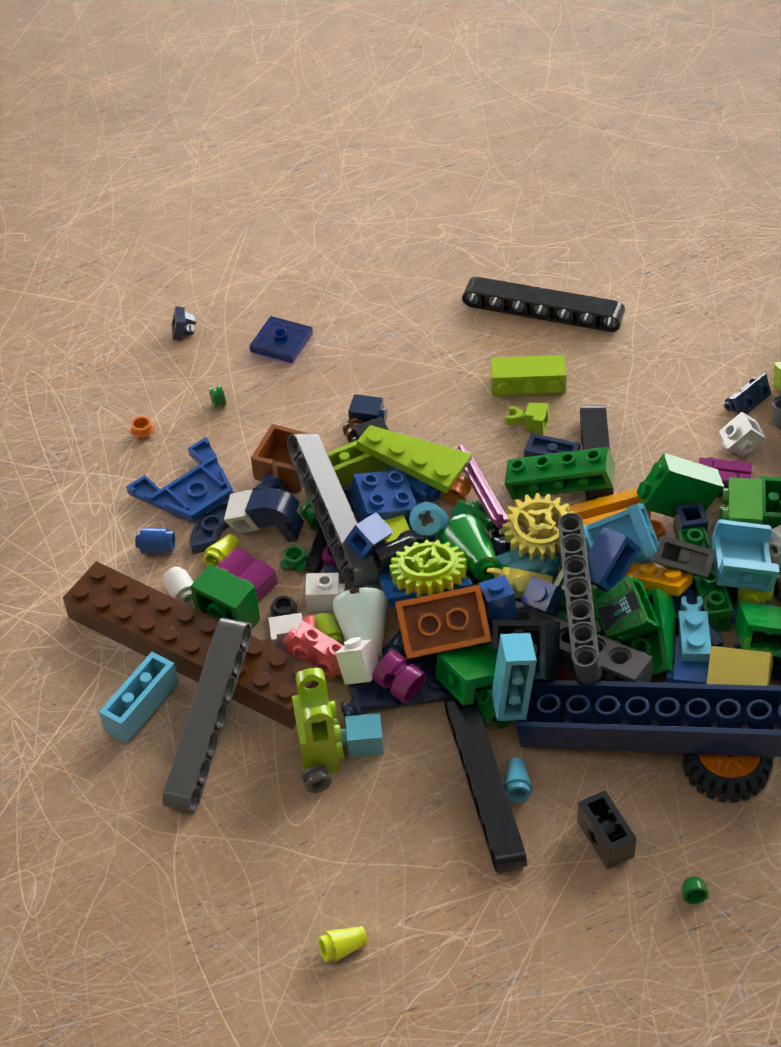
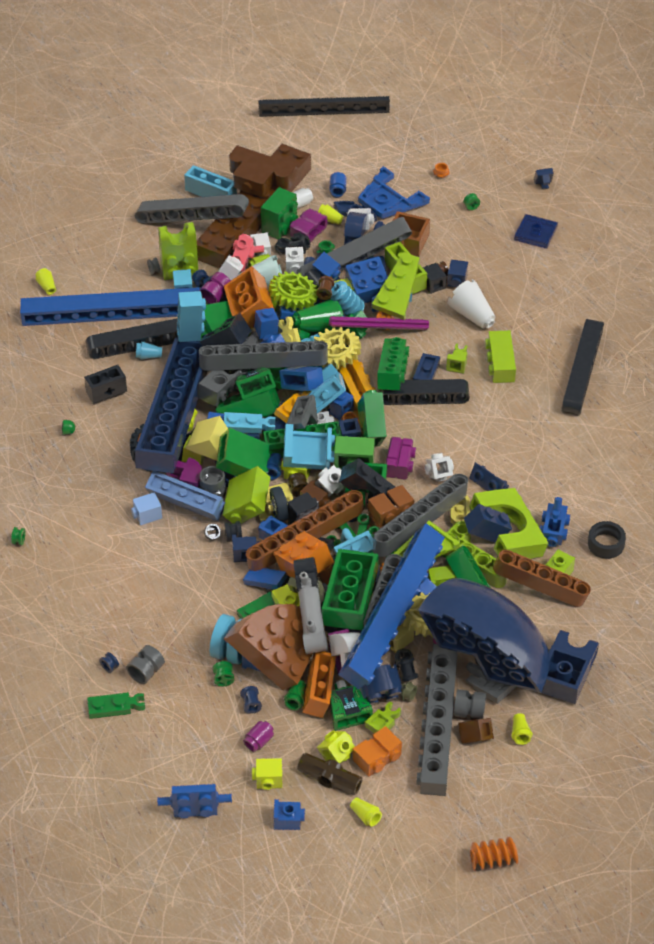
camera: 85 degrees right, 0 degrees up
none -> blue brick [20,287,200,326]
none -> reddish brown brick [229,145,298,197]
none -> black gear [289,232,311,254]
none -> reddish brown bush [316,276,335,300]
none -> white cone [447,280,495,329]

